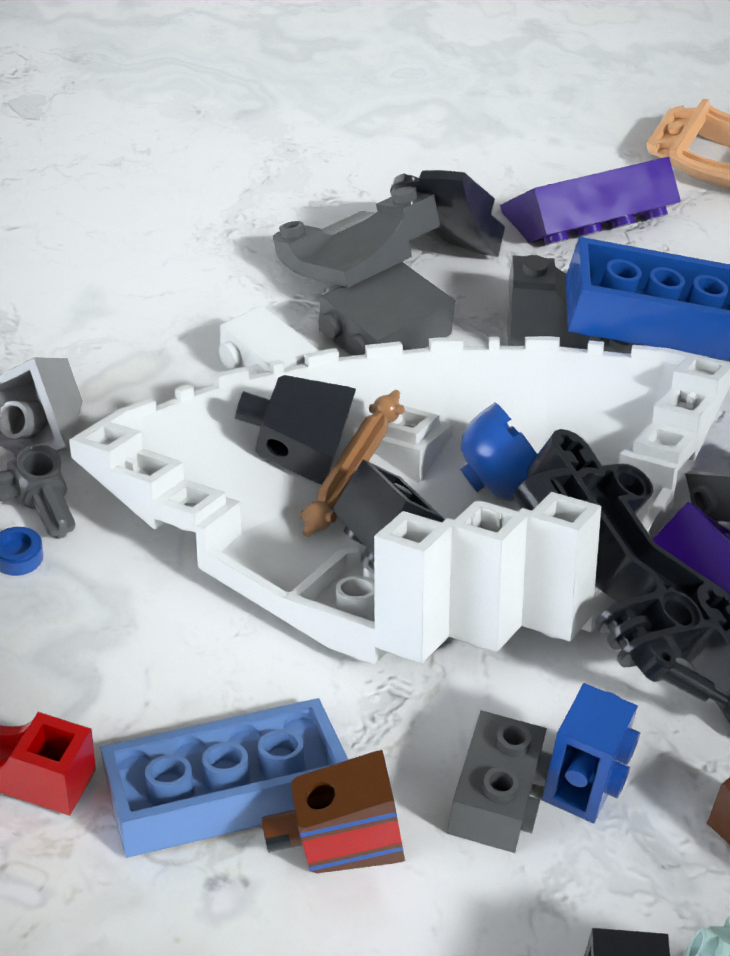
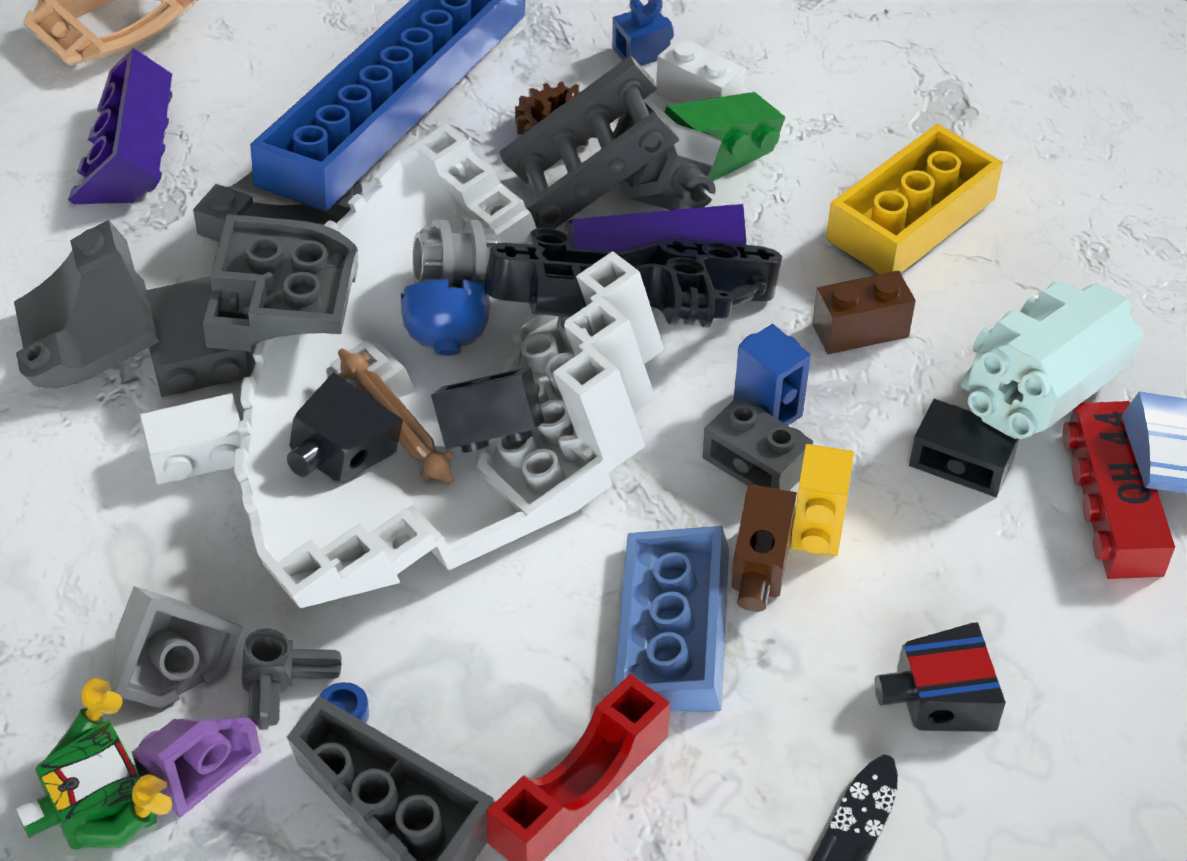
camera: 65 degrees left, 5 degrees up
black brick [390,170,505,257] -> none
none -> dark grey slope [203,214,358,352]
none -> light grey piece [412,220,500,289]
none -> yellow brick [790,444,854,556]

